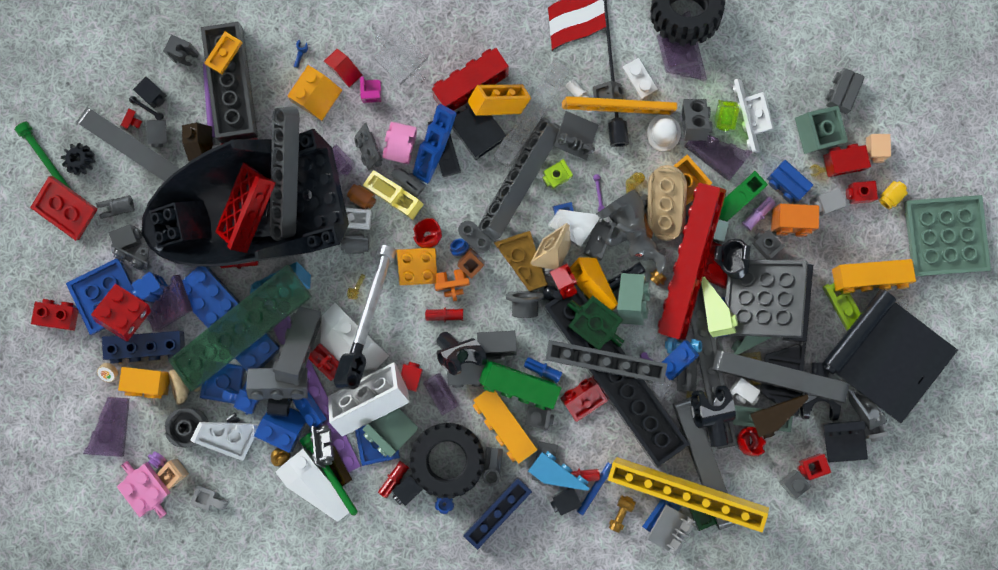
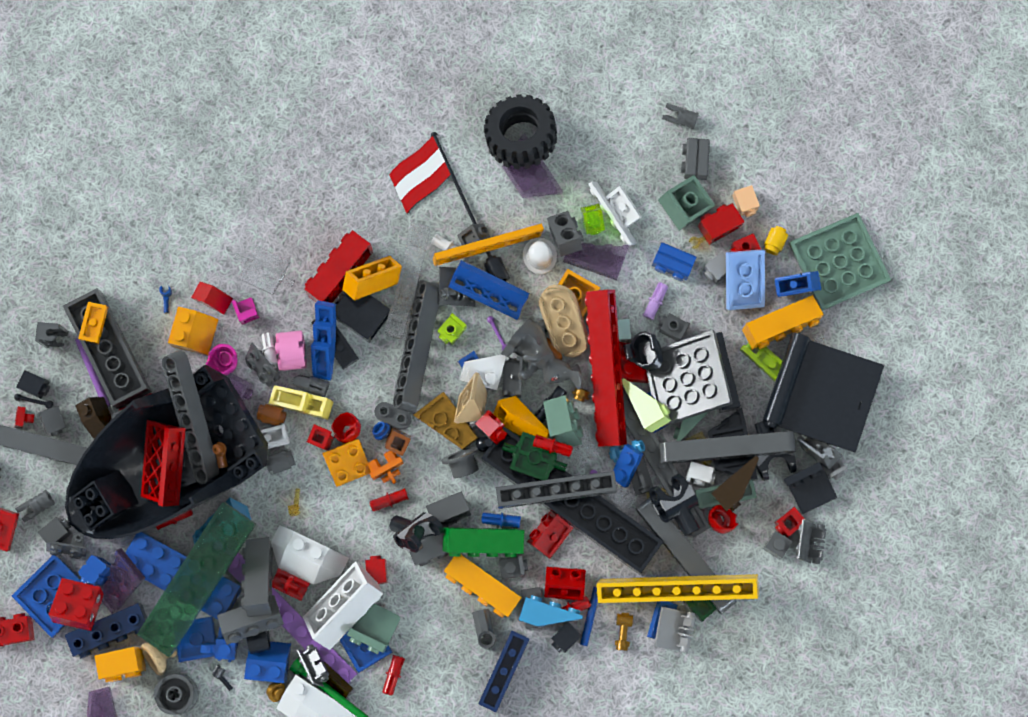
camera: 15 degrees left, 5 degrees down
tile [97,363,118,382] -> none
white wing [191,422,259,461] -> none
blue plate [292,391,327,430] -> none
piece [334,245,397,389] -> none
black brick [392,474,423,506] -> none
black tyre [409,423,485,499] -> none
clear purple brick [423,372,460,416] -> none
blue plate [435,498,454,514] -> none
white plate [622,58,658,100] -> none
clear yellow arm [626,172,645,194] -> none
green slope [719,171,768,222] -> none
orange brick [771,203,819,237] -> none
none -> dark pink hair [206,344,238,376]
none -> dark orange arm [212,442,228,468]
none -> white axle [262,332,278,368]
none -> red brick [306,424,335,451]
none -> blue fence [448,260,530,320]
none -> red axle [533,434,573,457]
none -> red brick [544,567,586,601]
none -> dark grey hinge [662,103,699,129]
none -> light blue plate [726,249,765,310]
none -> blue brick [775,271,821,297]
none -> dark grey hinge [796,519,827,564]

